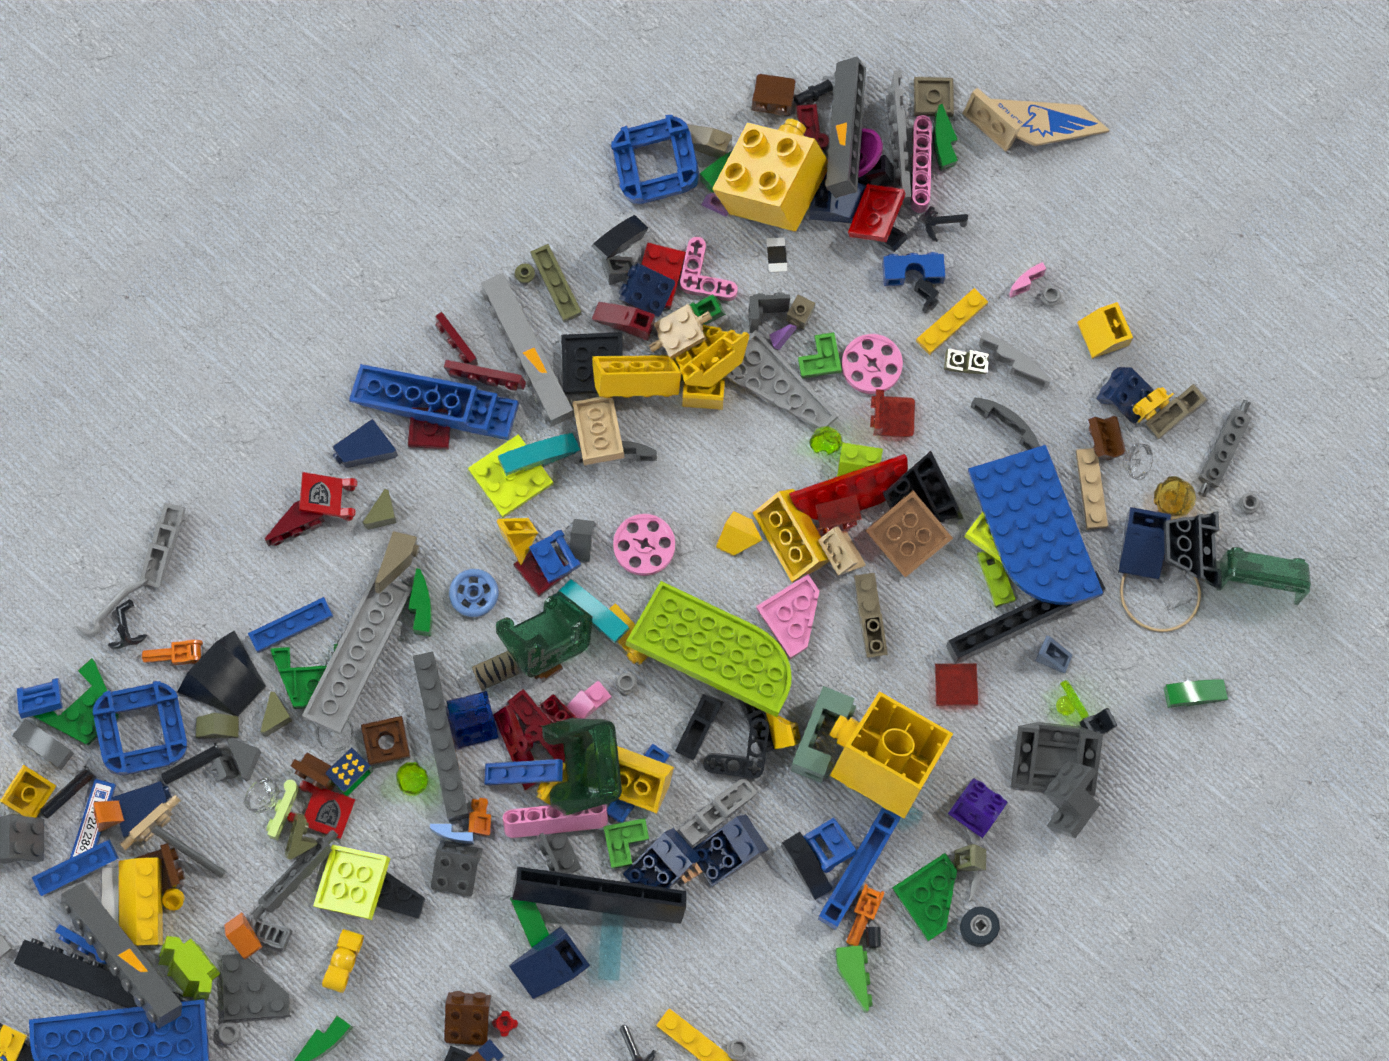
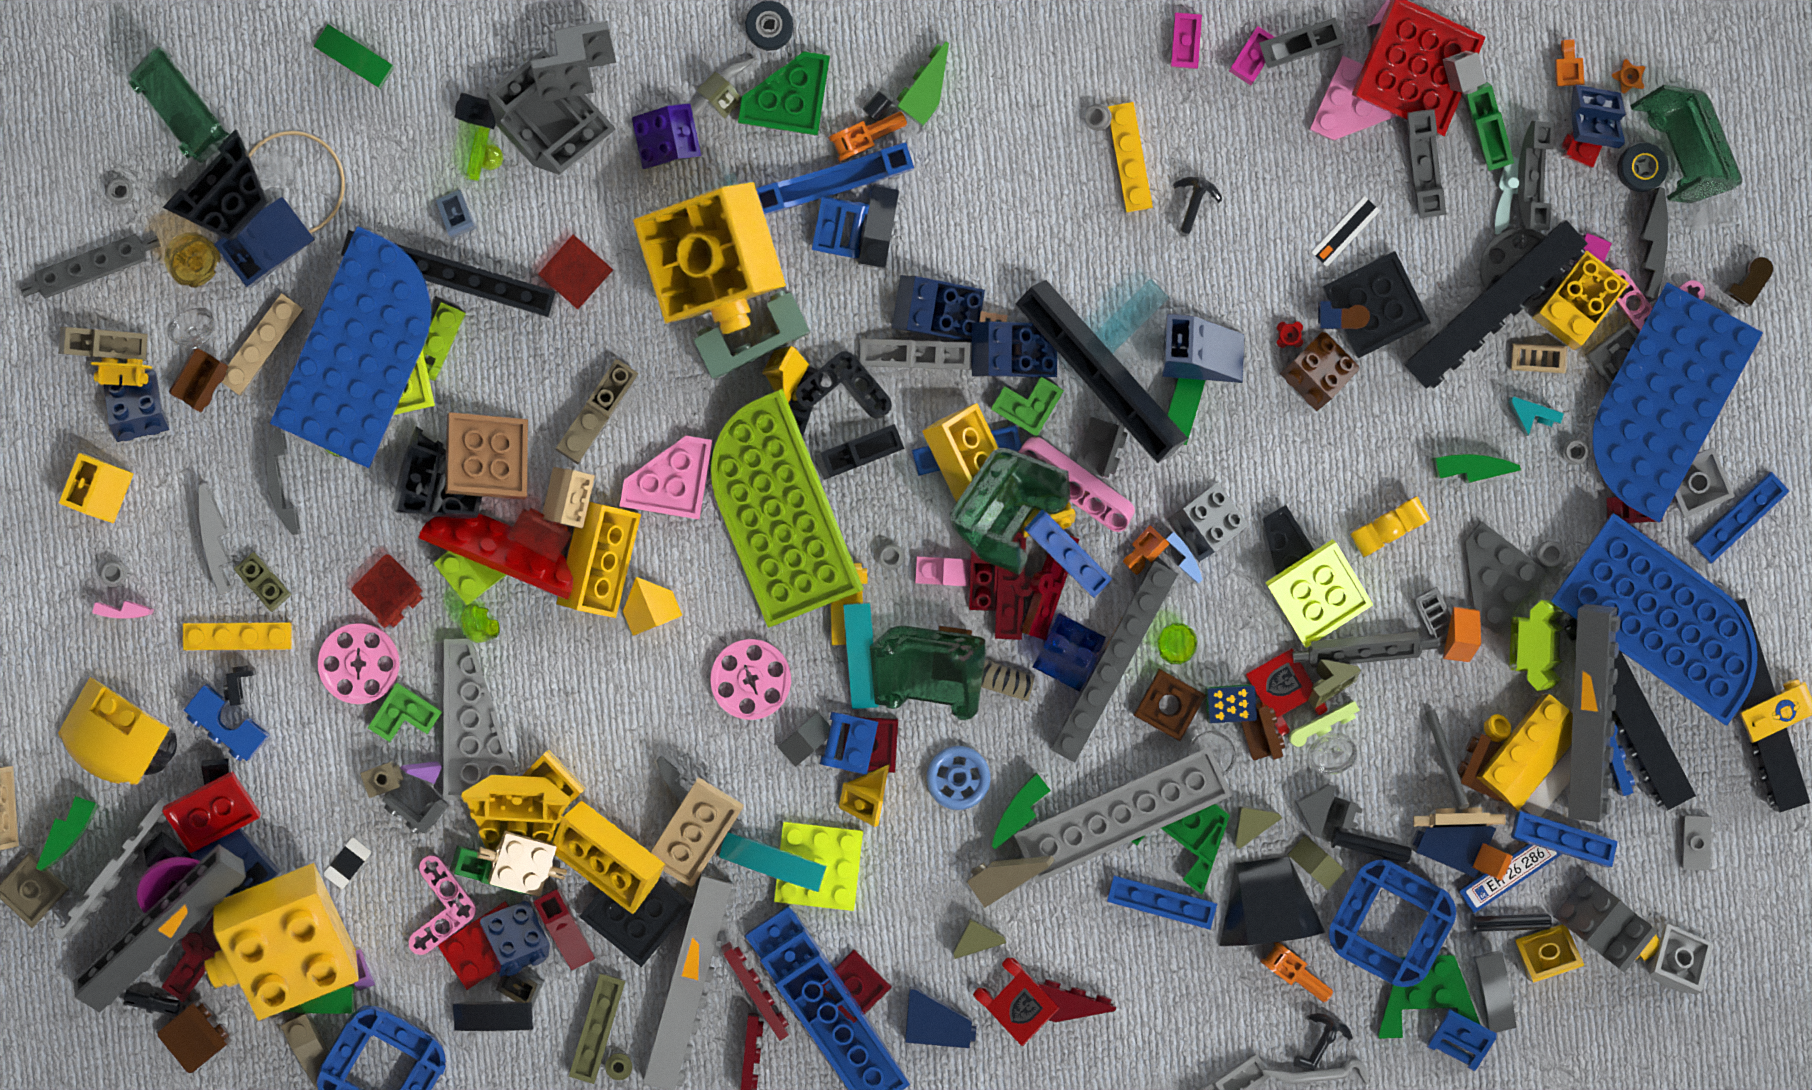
camera: 135 degrees left, 15 degrees up
bright pink beam [911,115,932,213] -> none
none -> yellow slope [58,677,170,785]

